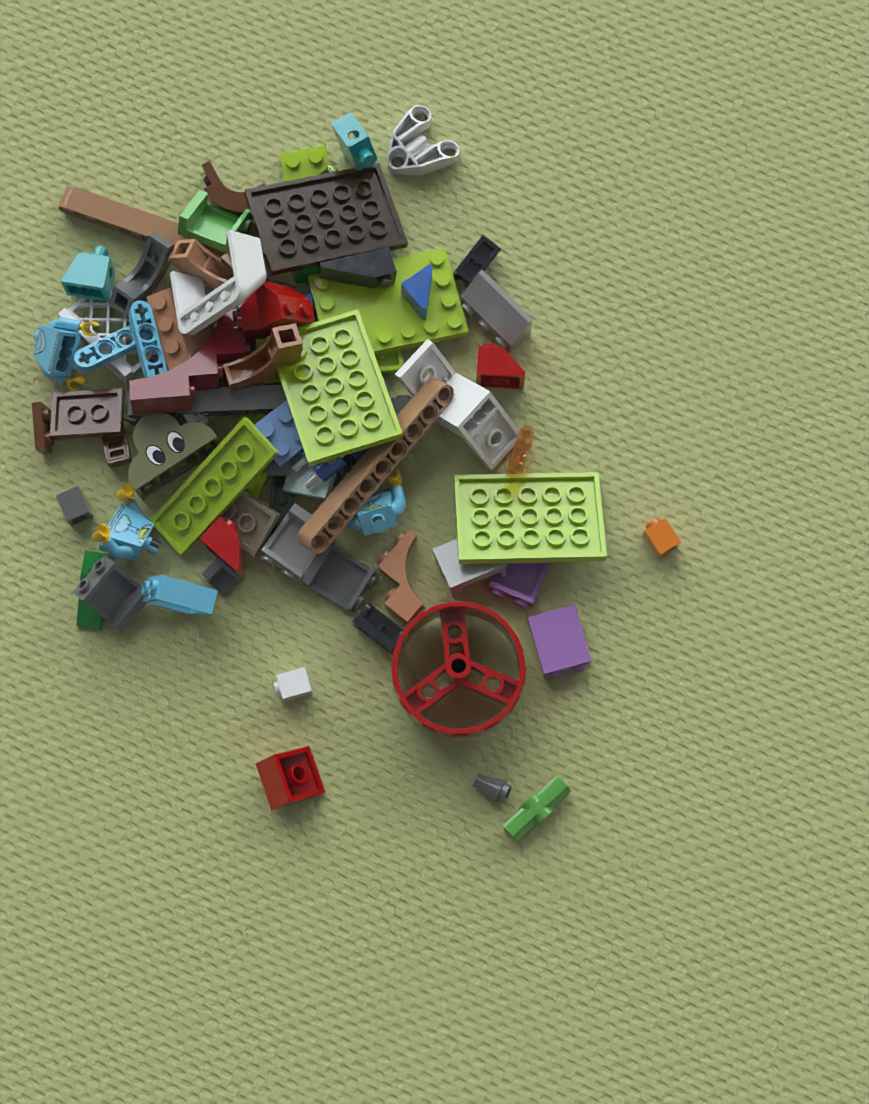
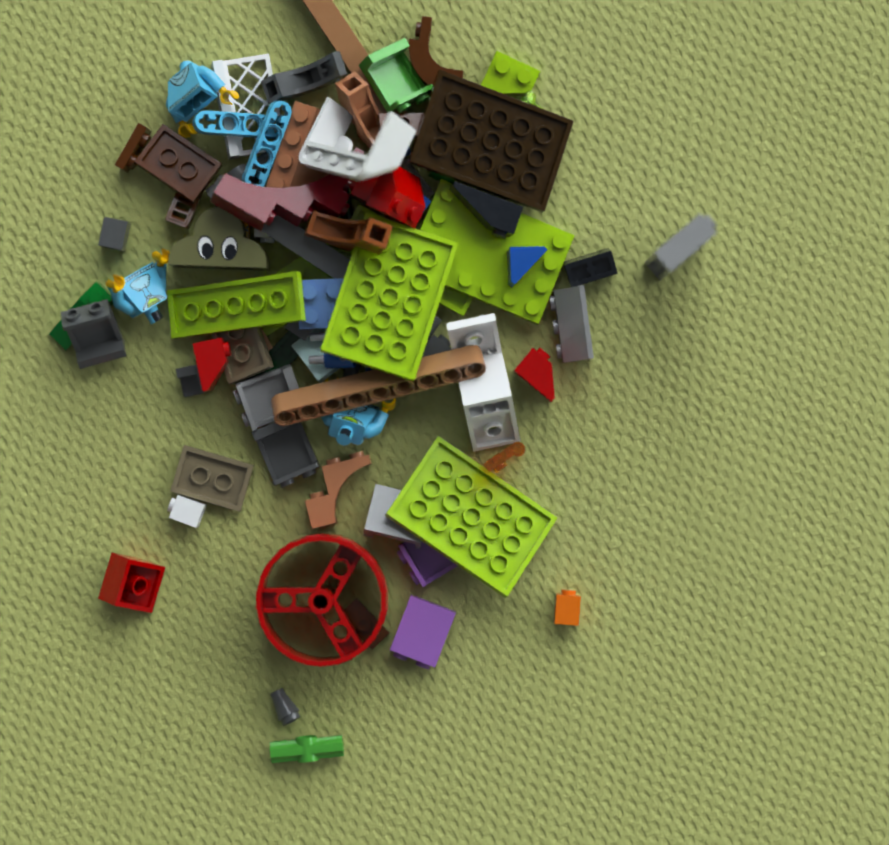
camera: 35 degrees right, 10 degrees up
torso [61,246,115,302] -> none
medium azure window [141,575,218,617] -> none
teal torso [331,112,377,171] -> none
black hinge [352,603,404,655] -> none
white connector [387,105,459,175] -> none
none -> dark tan plate [170,445,254,512]
none -> reddish brown plate [344,598,390,649]
none -> light grey fence [644,213,717,280]

